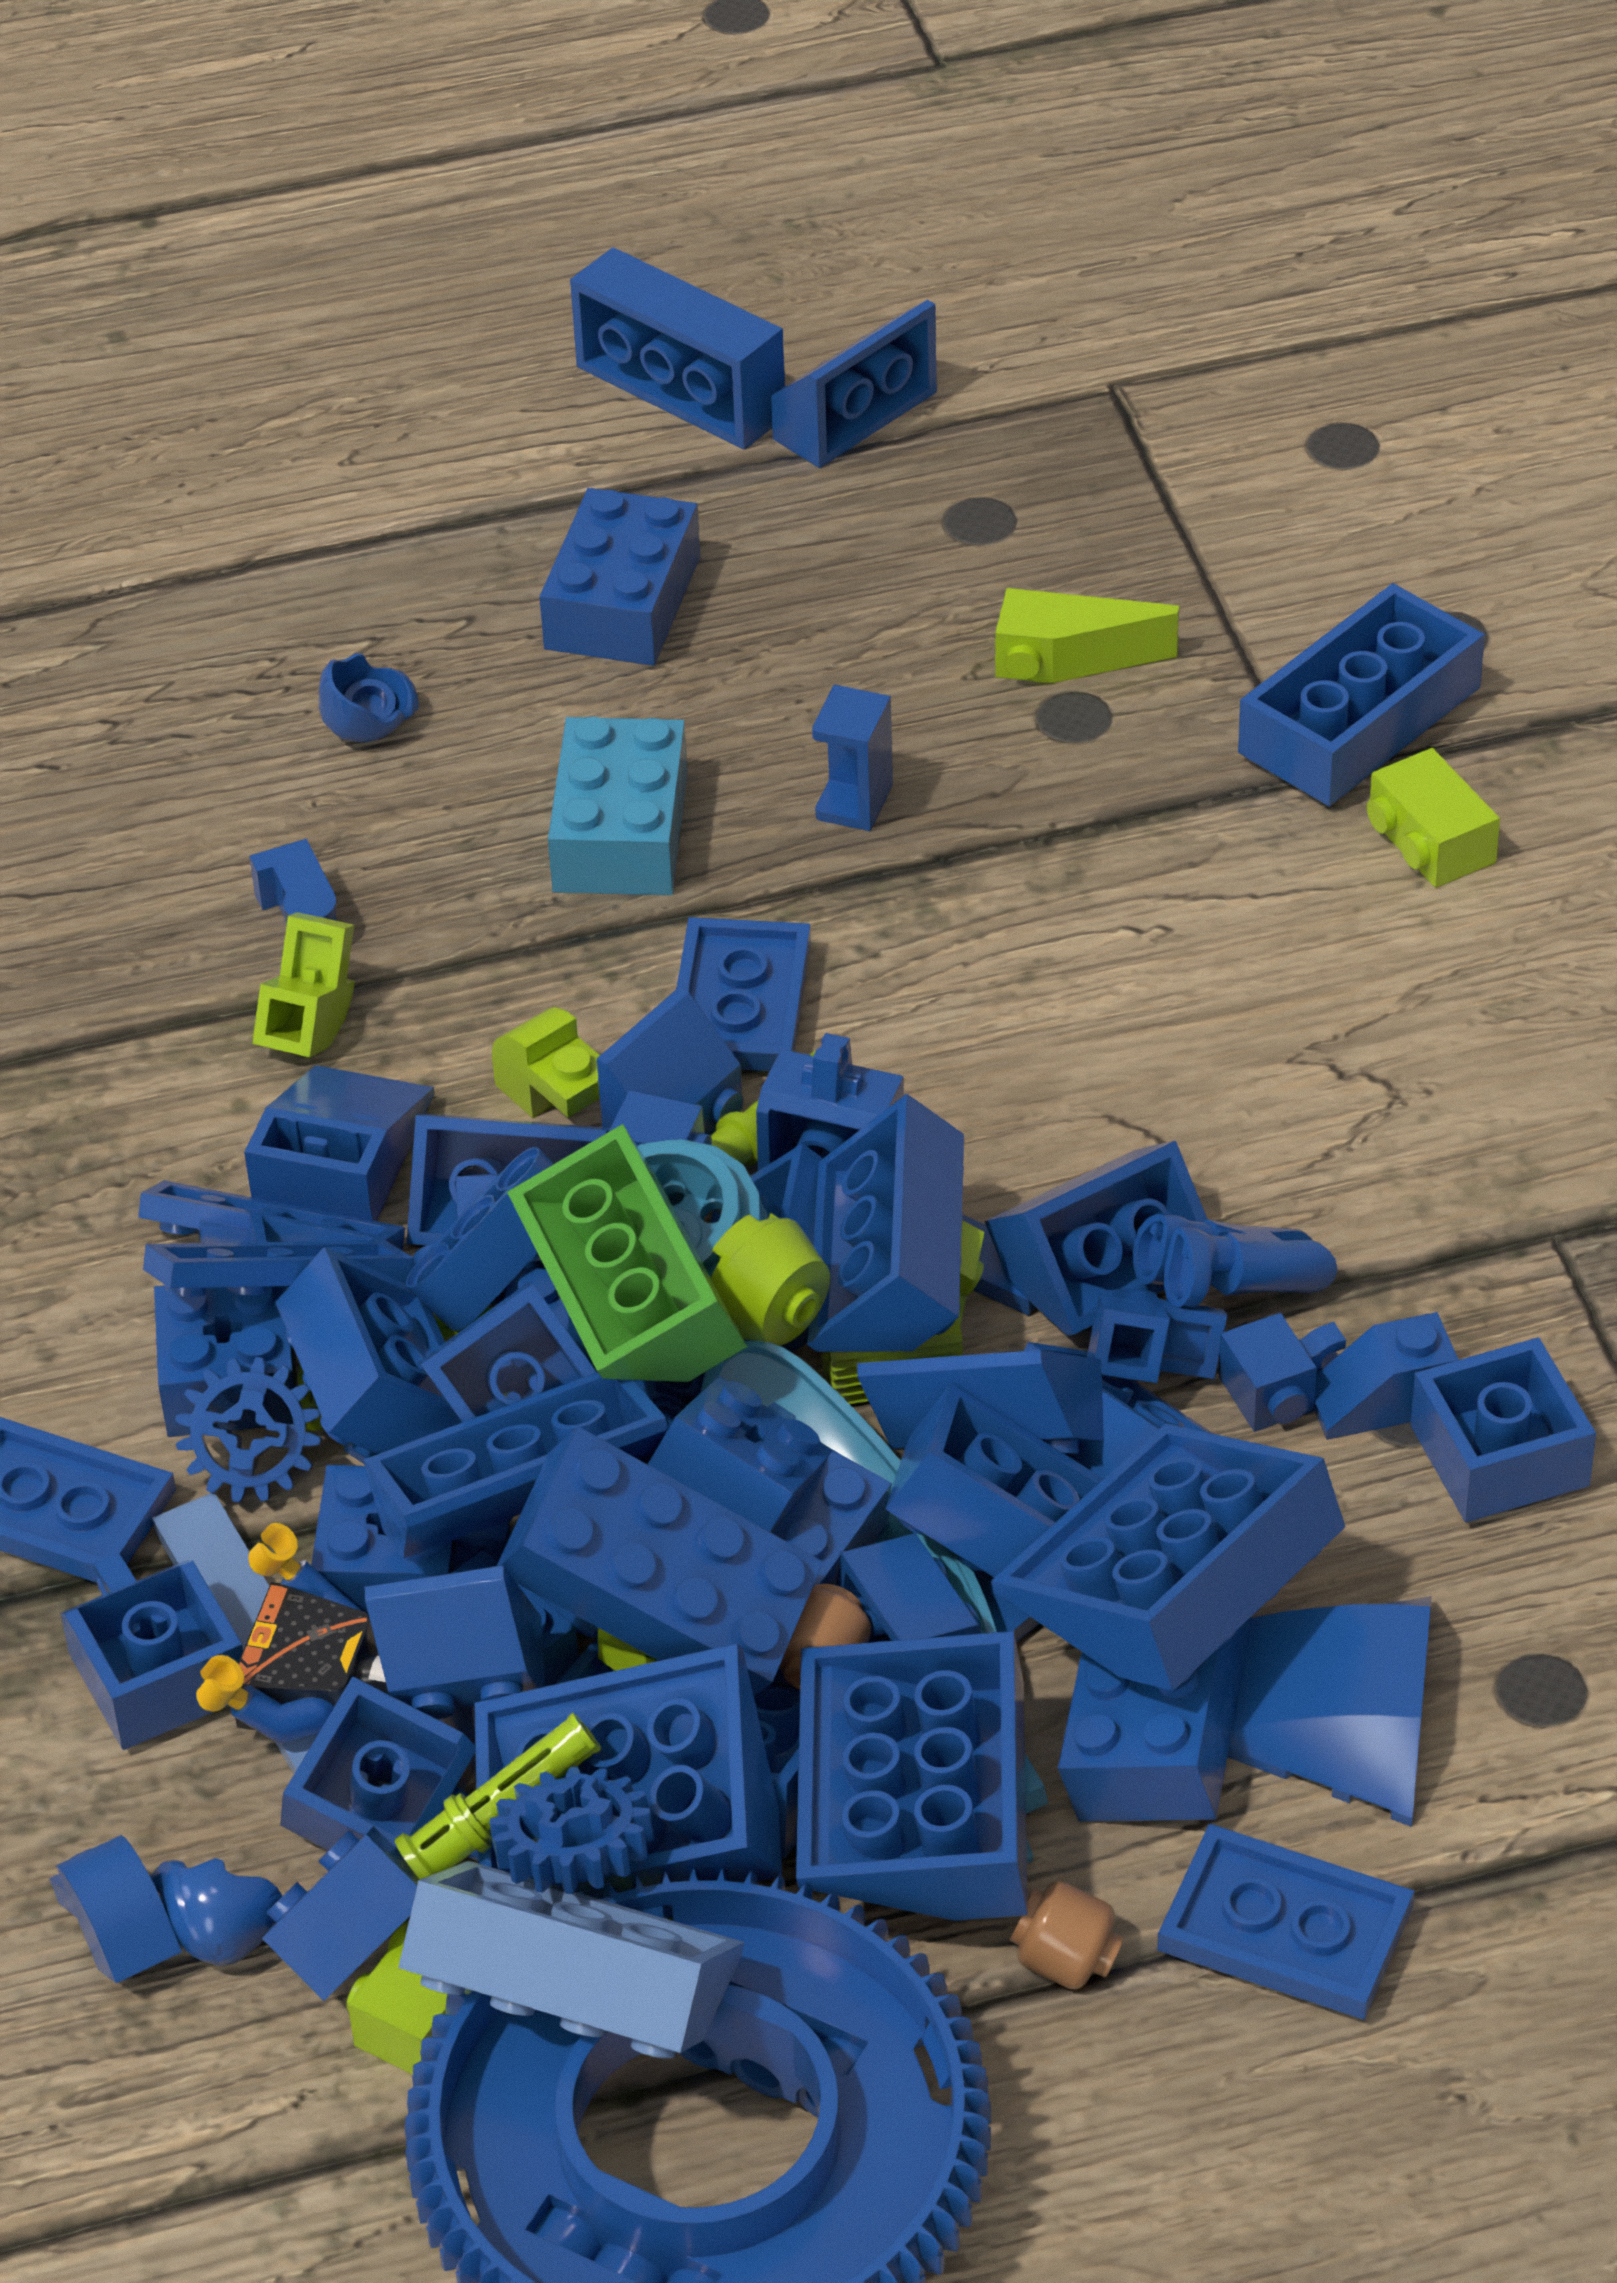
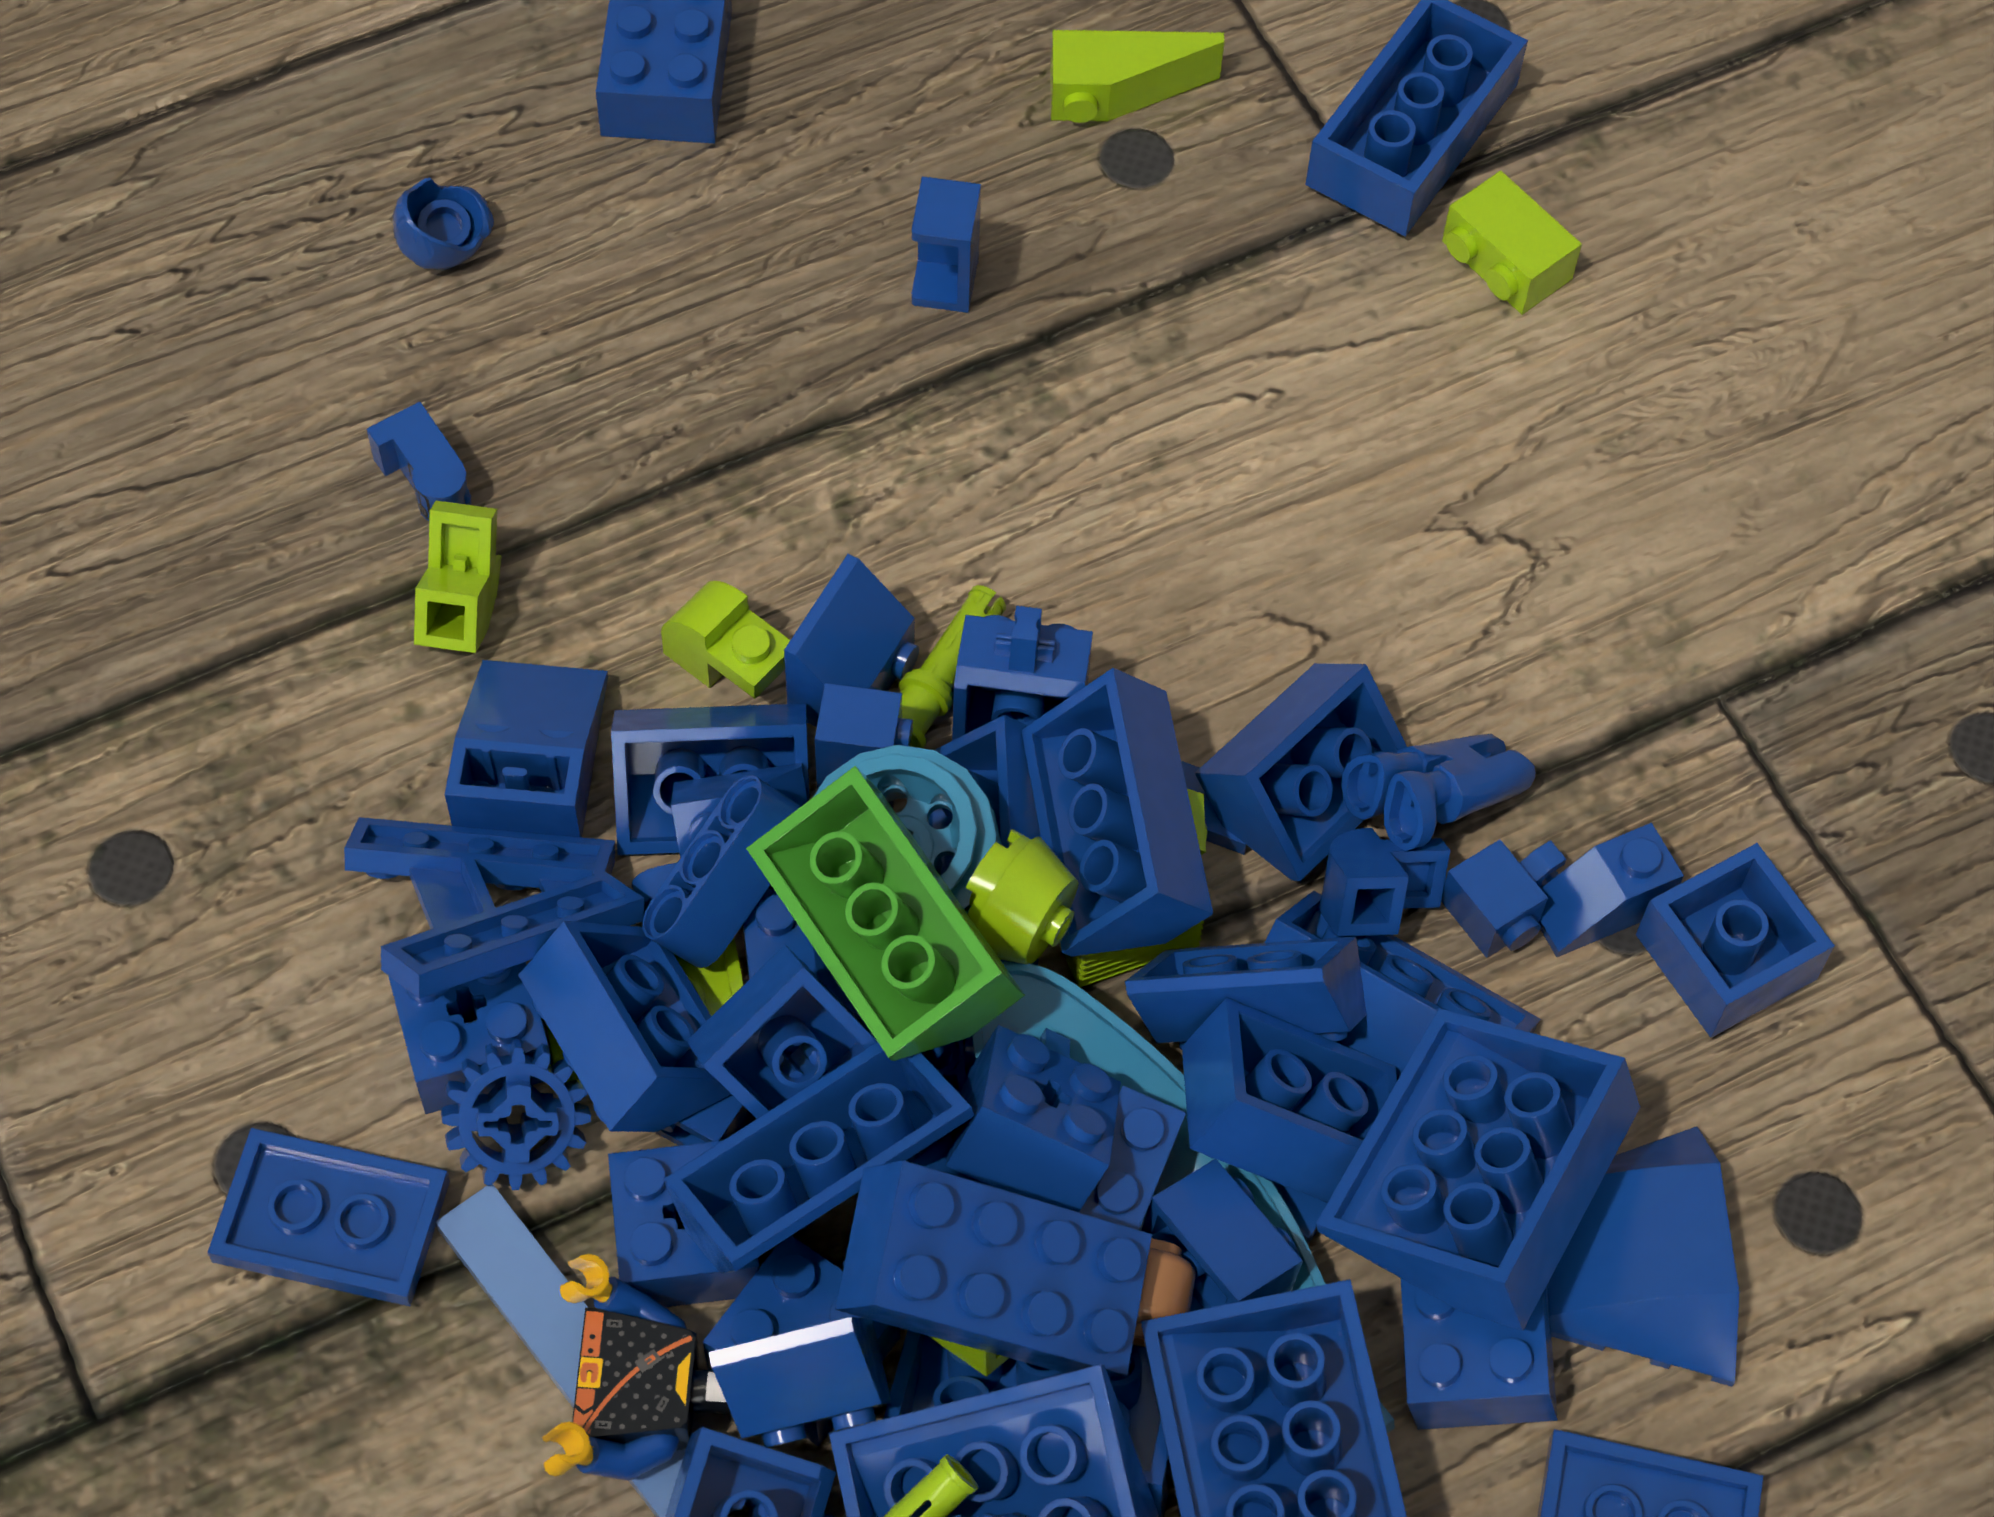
camera: 15 degrees left, 15 degrees up
blue hinge [60,1553,243,1750] -> none
dark azure brick [548,717,688,895] -> none
blue plate [676,917,811,1071] -> none

